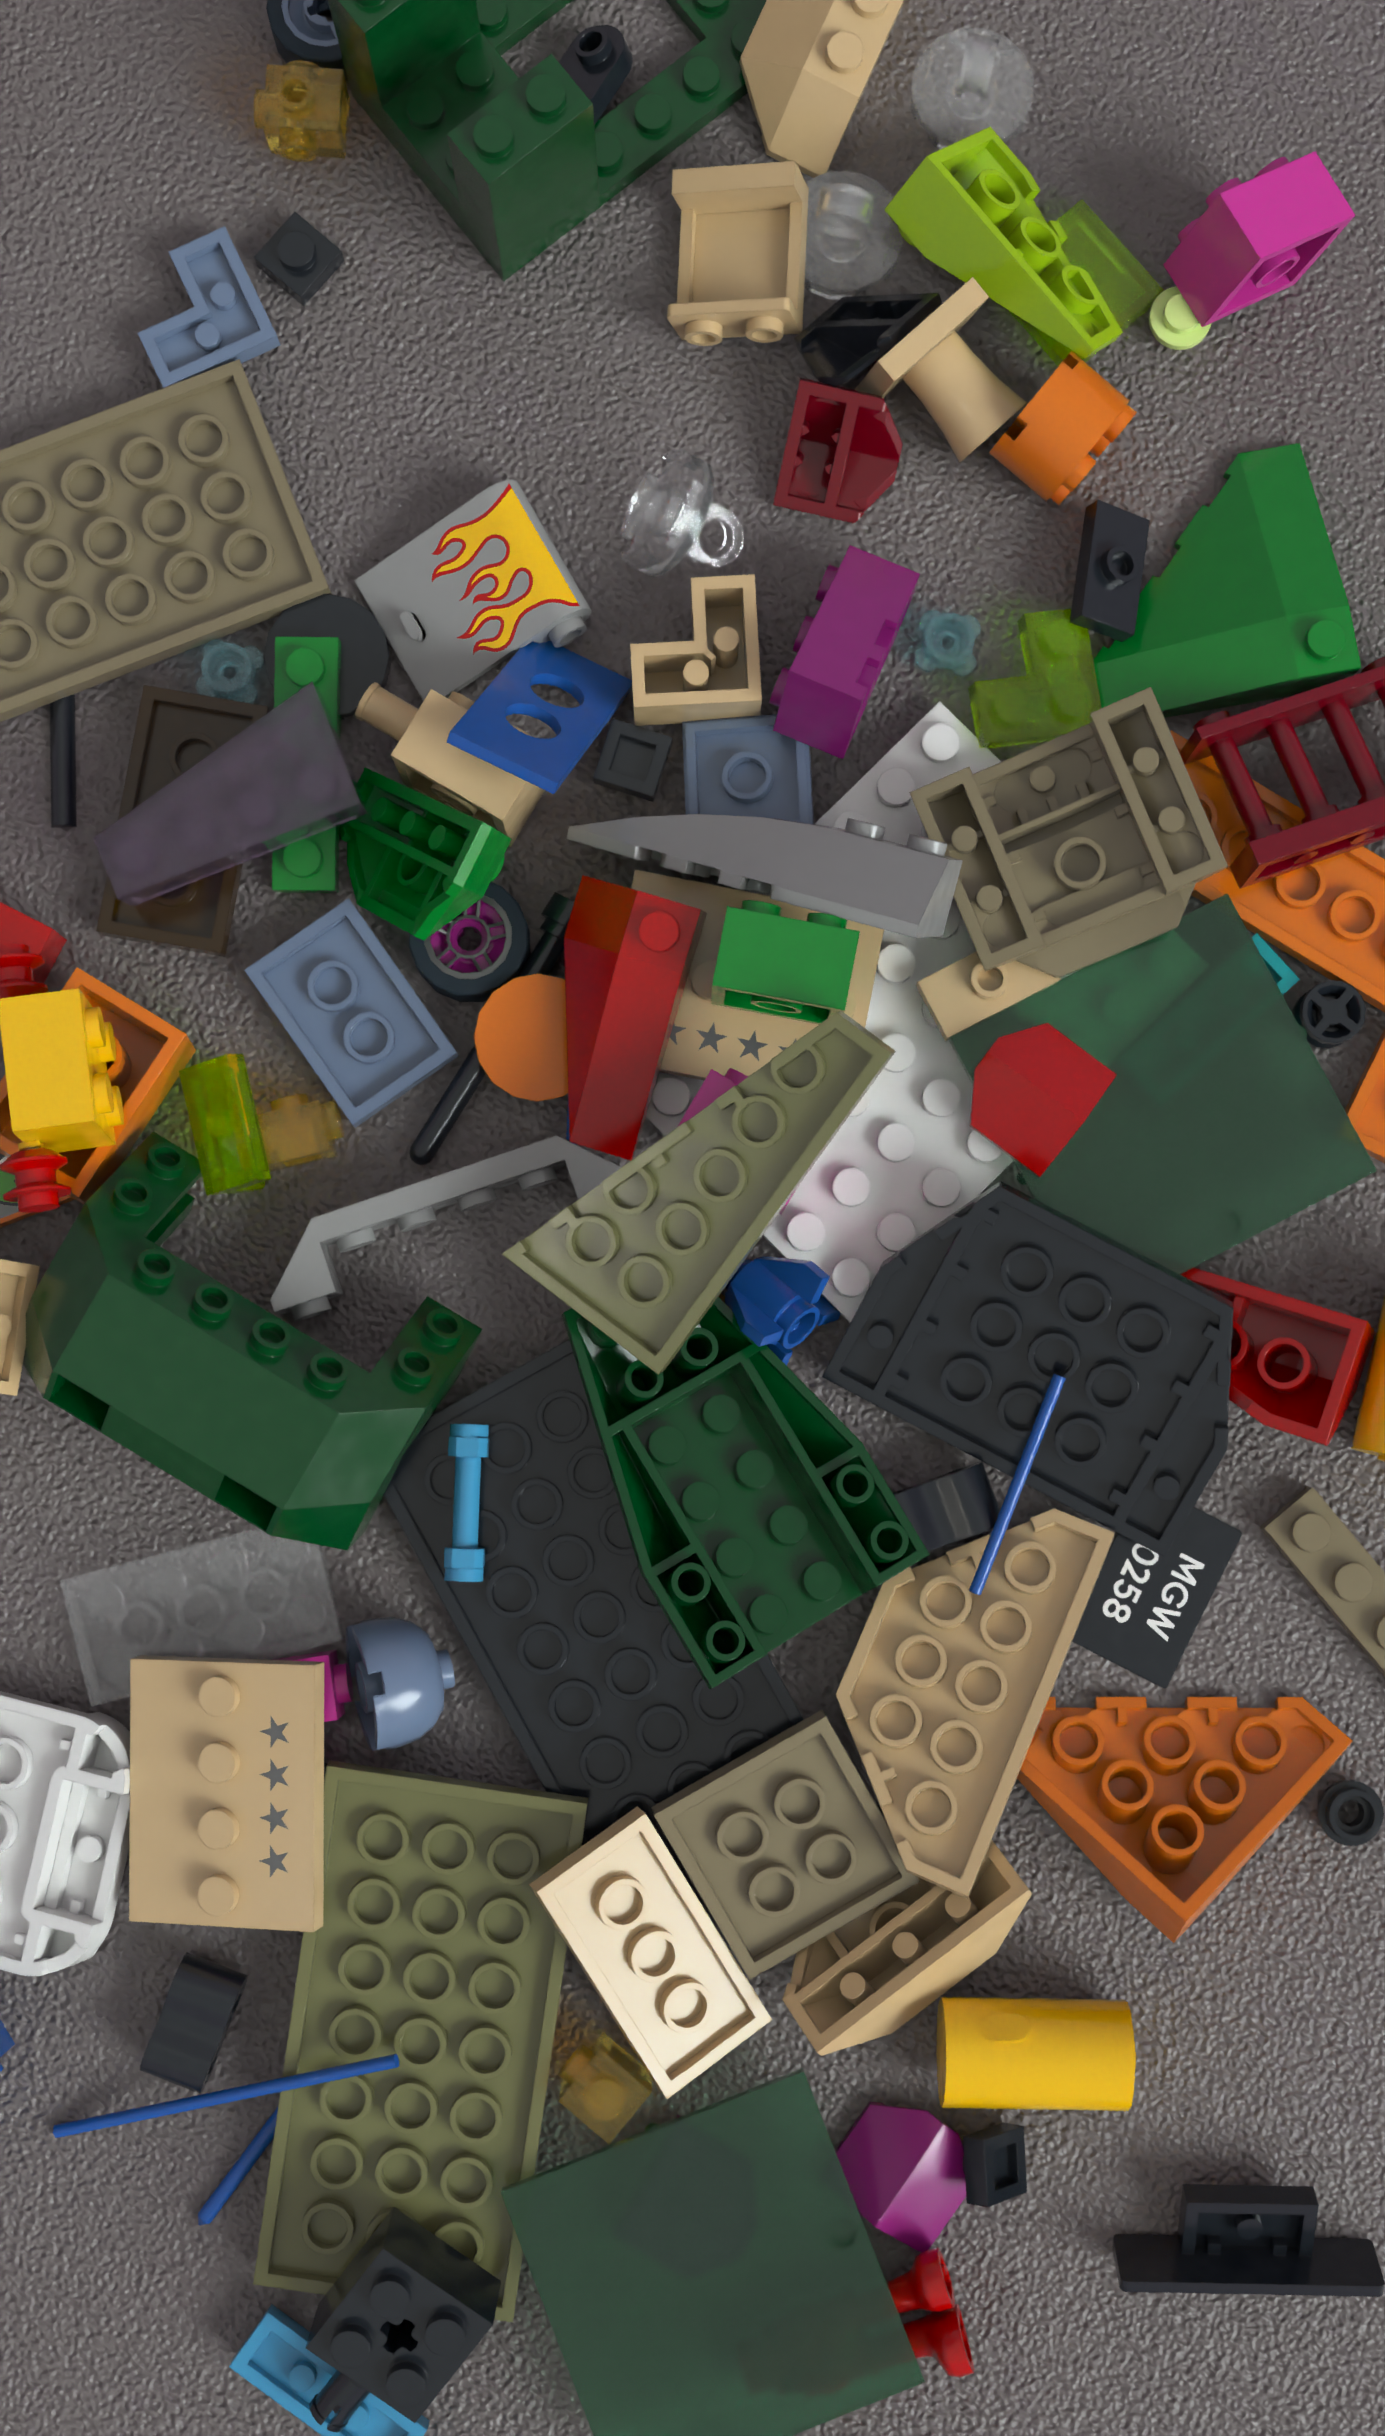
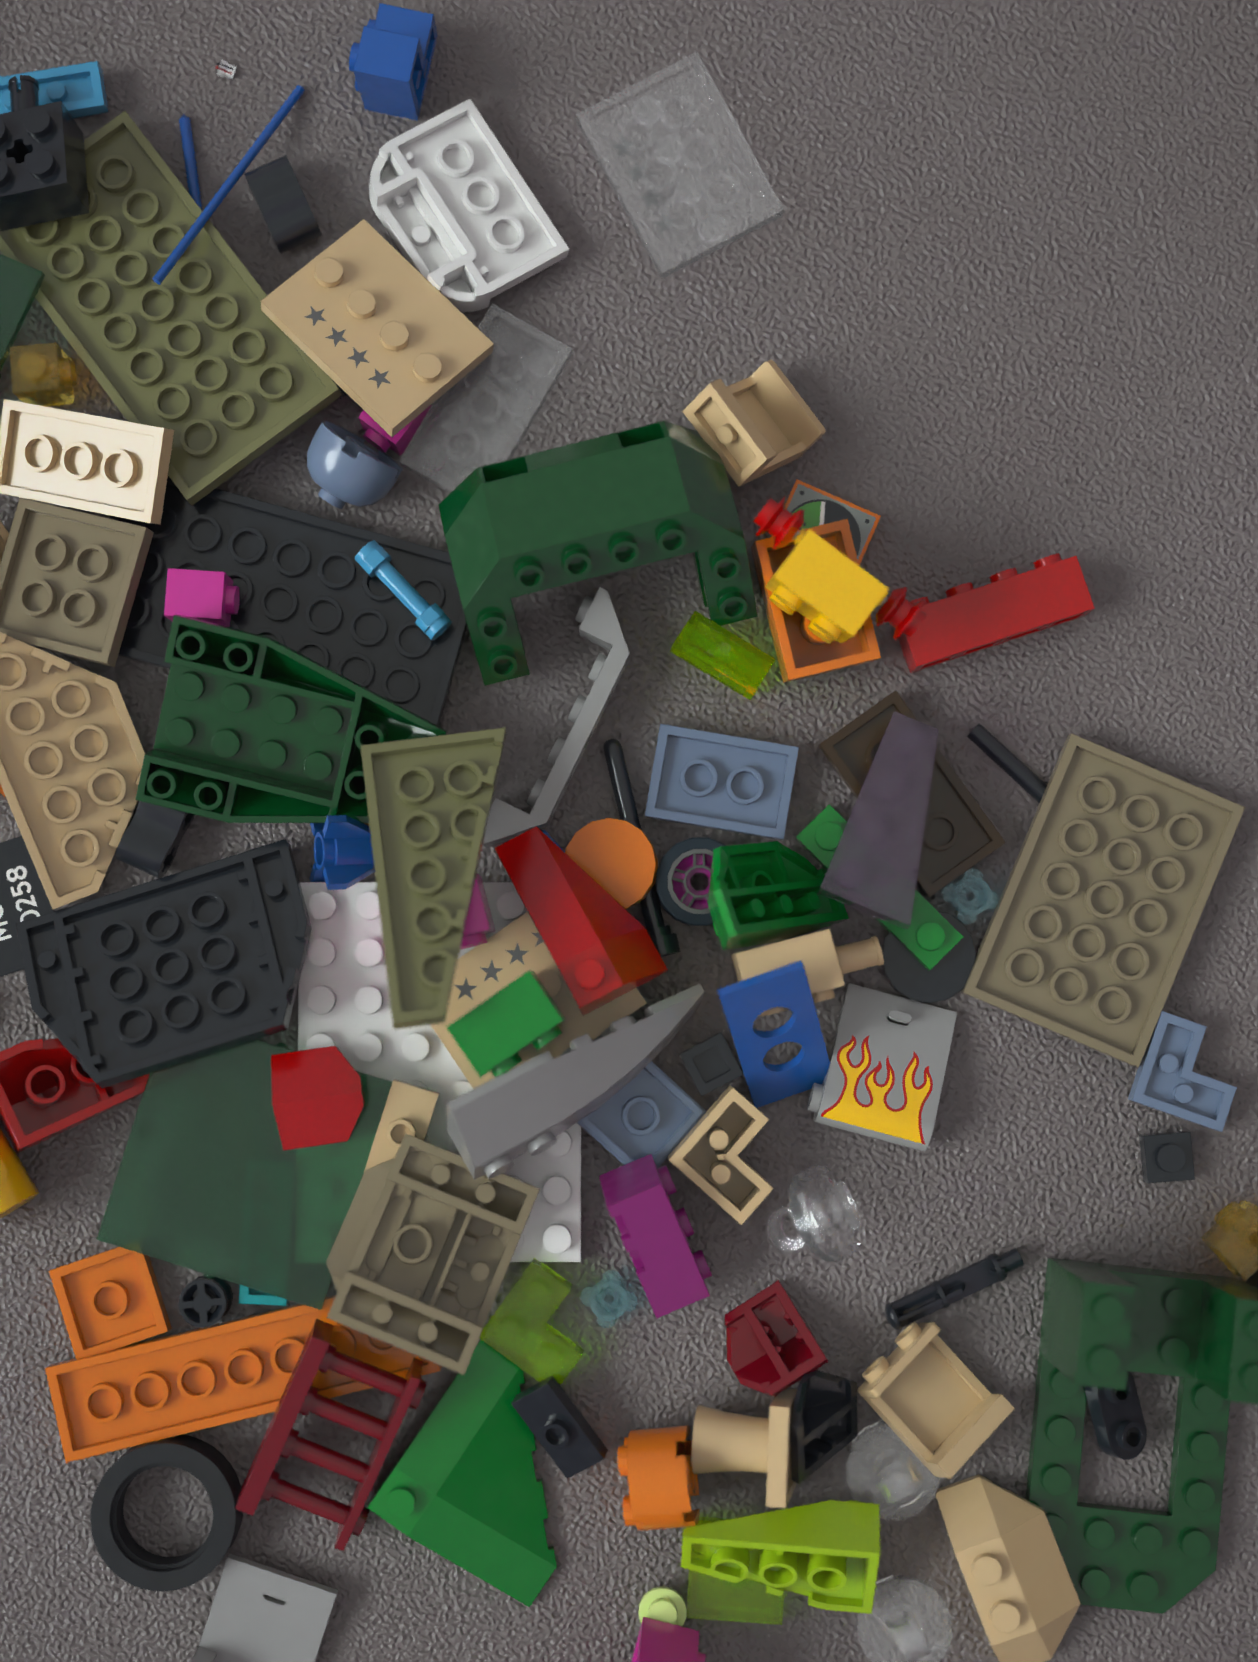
camera: 135 degrees right, 0 degrees up
clear yellow brick [240,1094,344,1173] -> none
blue axle [969,1374,1066,1595] -> none
none -> dark pink brick [164,568,240,627]
none -> white piece [216,59,236,79]
none -> black piece [885,1248,1024,1330]

